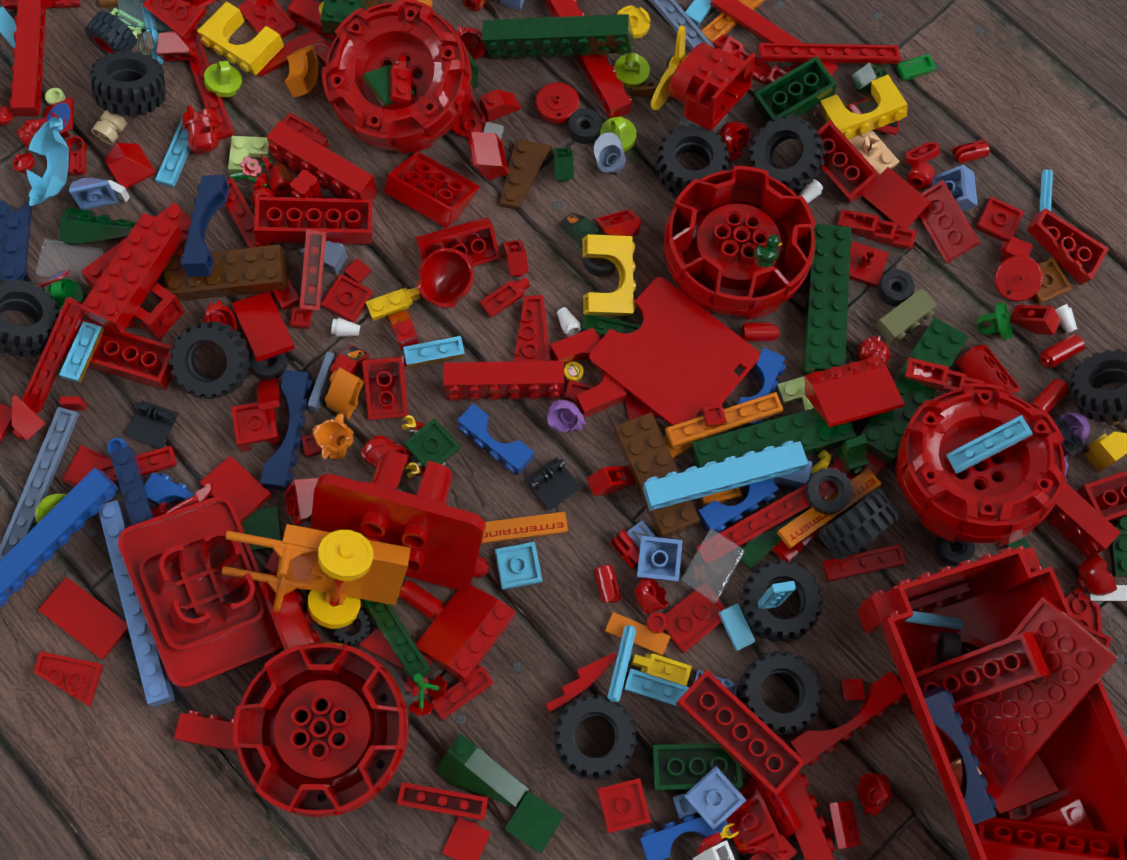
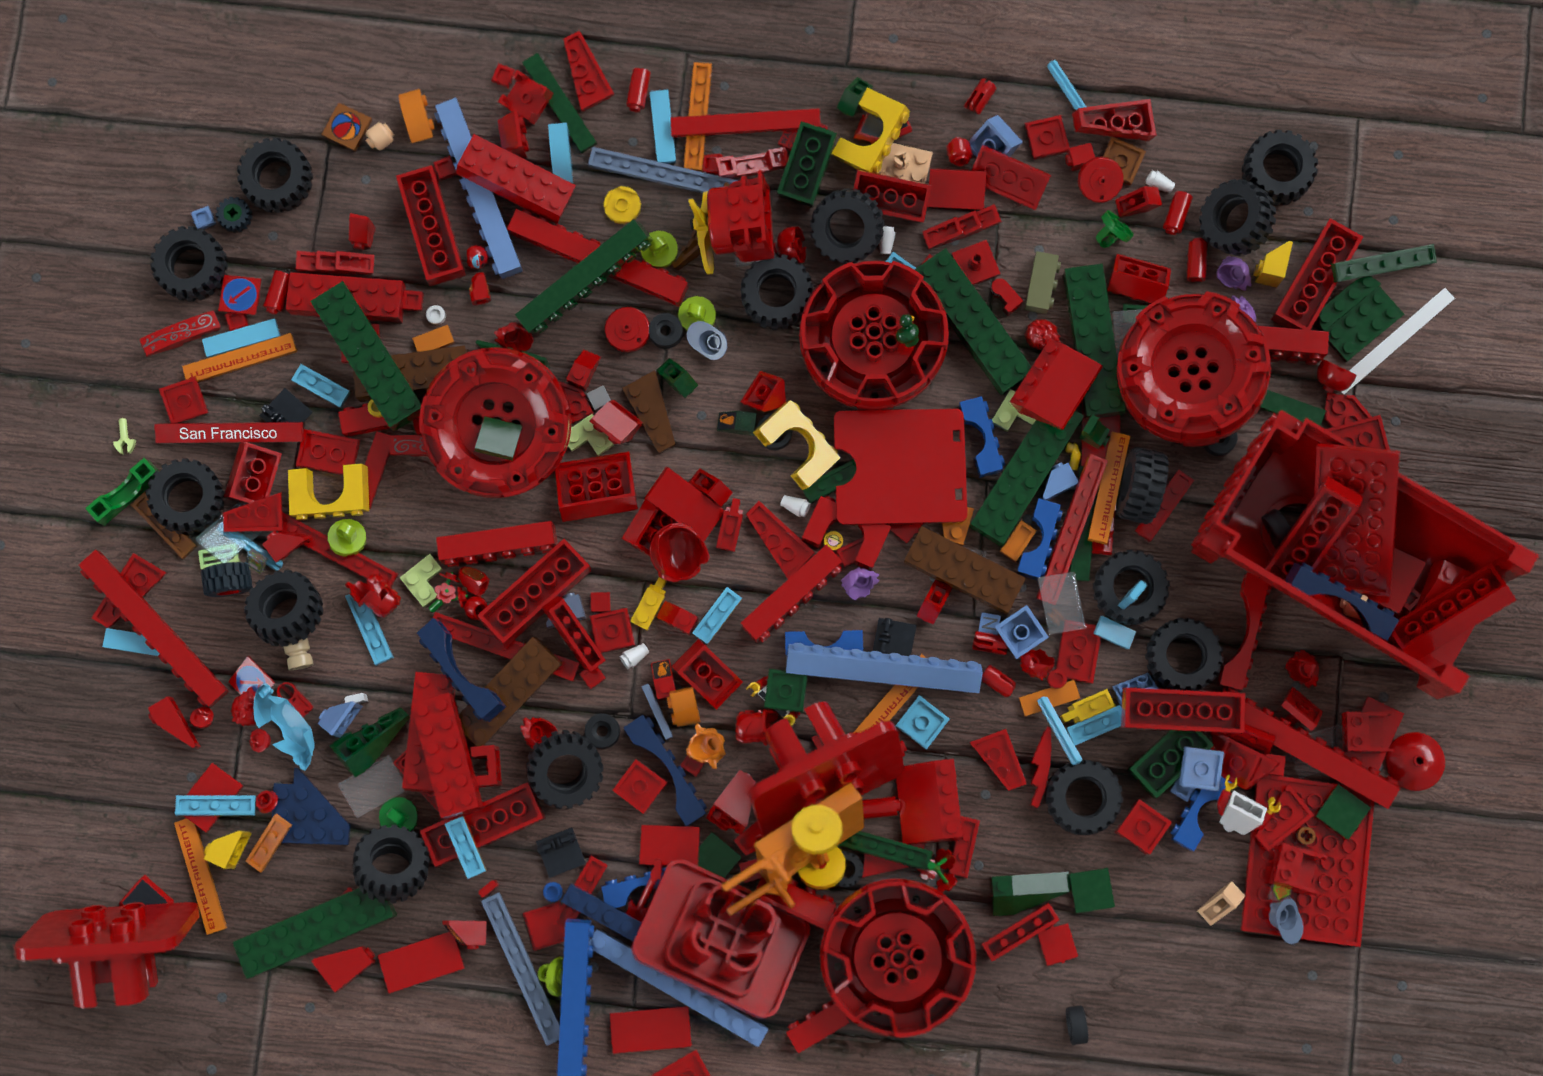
camera: 30 degrees left, 10 degrees up
red tile [22,297,84,414] -> none
piece [36,269,71,287] -> none
yellowish green tile [45,88,66,106] -> none
red slope [105,143,156,189] -> none
red tile [232,291,295,362] -> none
red tile [258,377,280,411] -> none
red hinge [282,112,329,148] -> none
orange brick [285,45,318,98] -> none
red brick [290,170,323,198] -> none
red hinge [390,55,411,105] -> none
medium azure brick [643,441,808,511] -> none
orange tile [665,392,784,448] -> none
red tile [701,403,727,428] -> none
red arm [742,322,779,342] -> none
red tile [758,43,901,64] -> none
black tyre [804,468,853,514] -> none
red tile [840,678,865,702] -> none
black tyre [878,269,915,306] -> none
green tile [895,54,937,82] -> none
red slope [905,357,984,393] -> none
medium azure axle [905,611,963,630] -> none
red plate [906,142,940,166] -> none
medium azure tile [946,415,1033,474] -> none
black hinge [1053,417,1085,457] -> none
none -> yellowish green plate [568,414,614,456]
none -> red tile [645,467,724,542]
none -> medium blue brick [786,643,983,693]
none -> red wing [969,729,1027,791]
none -> red leg [990,278,1023,317]

